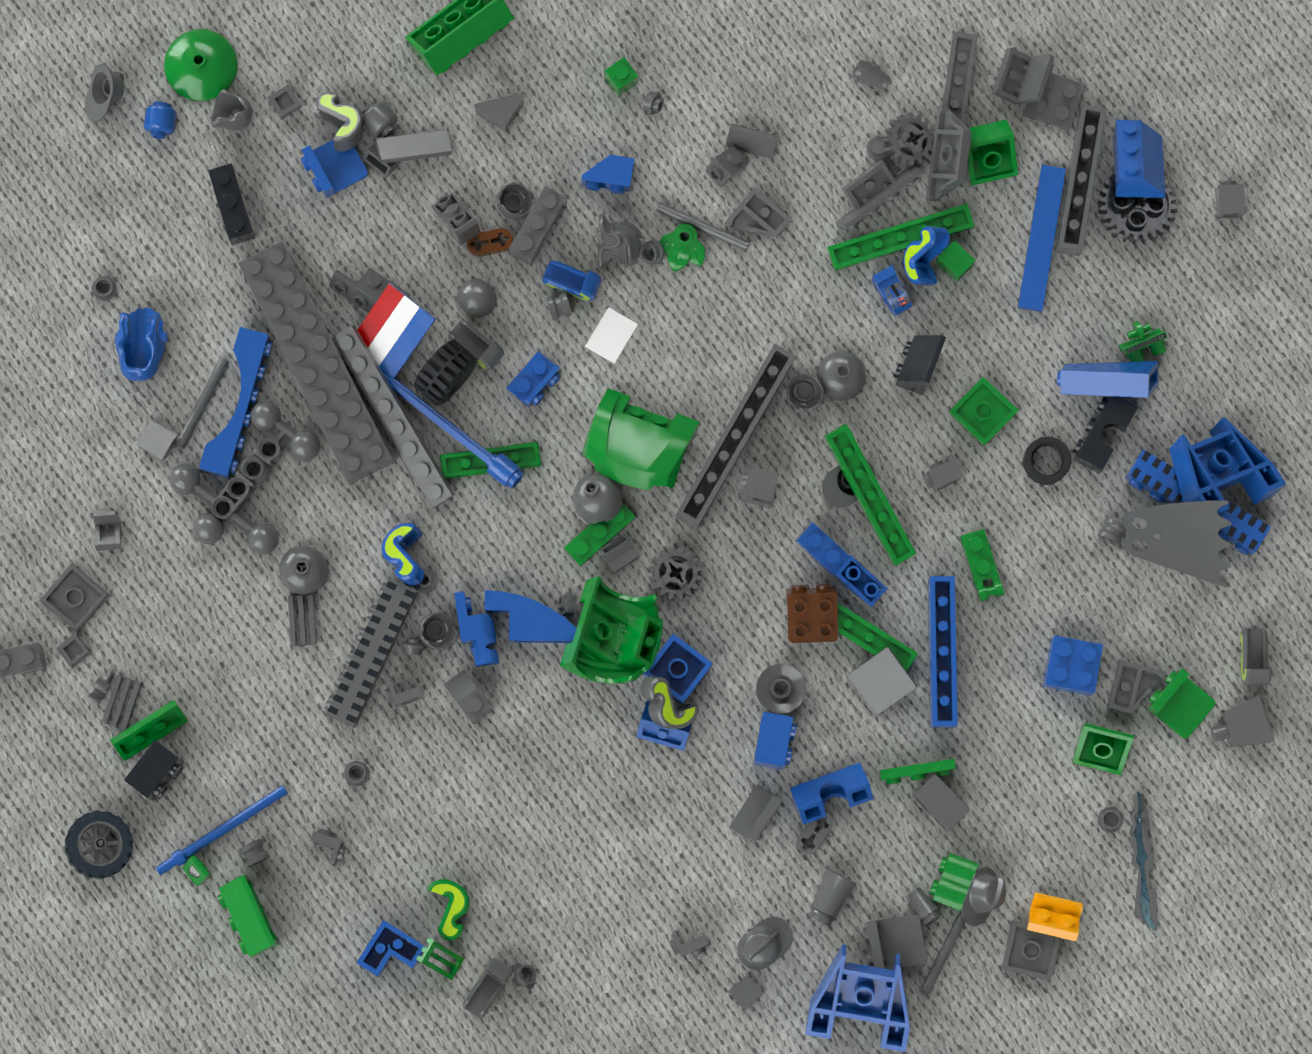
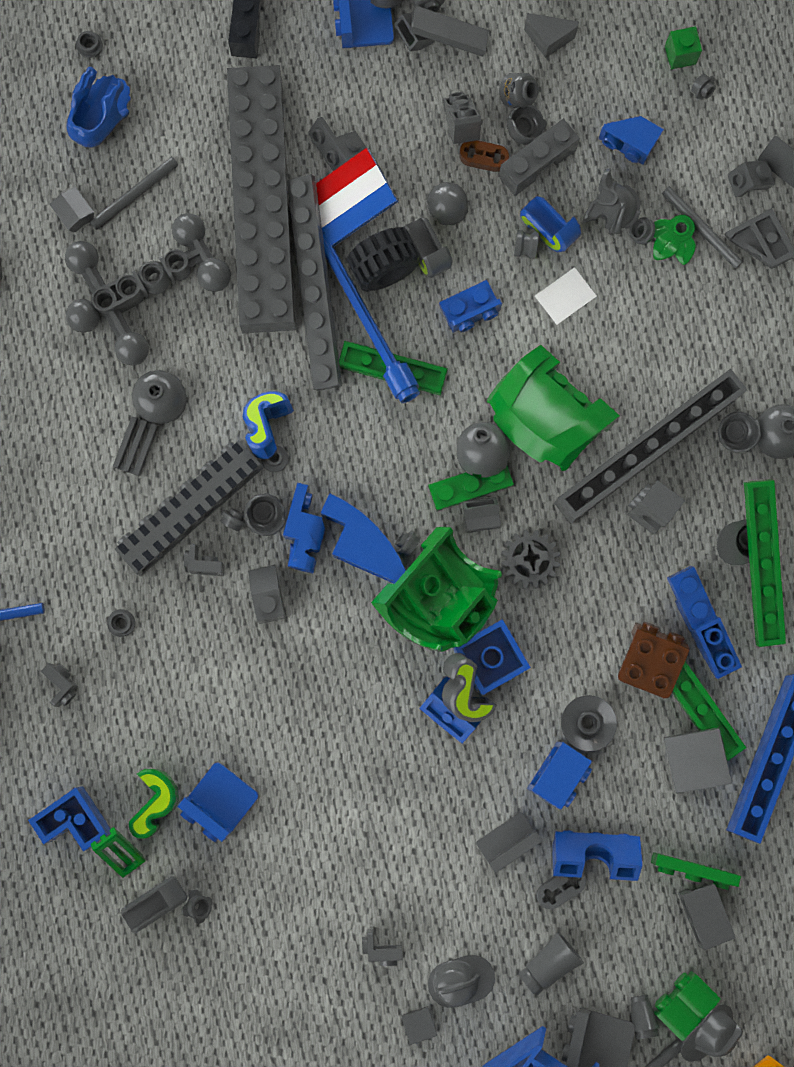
camera: 25 degrees right, 0 degrees up
blue arch [199,327,273,479] -> none
none -> blue bracket [177,763,258,842]
none -> dark grey head [499,73,539,108]

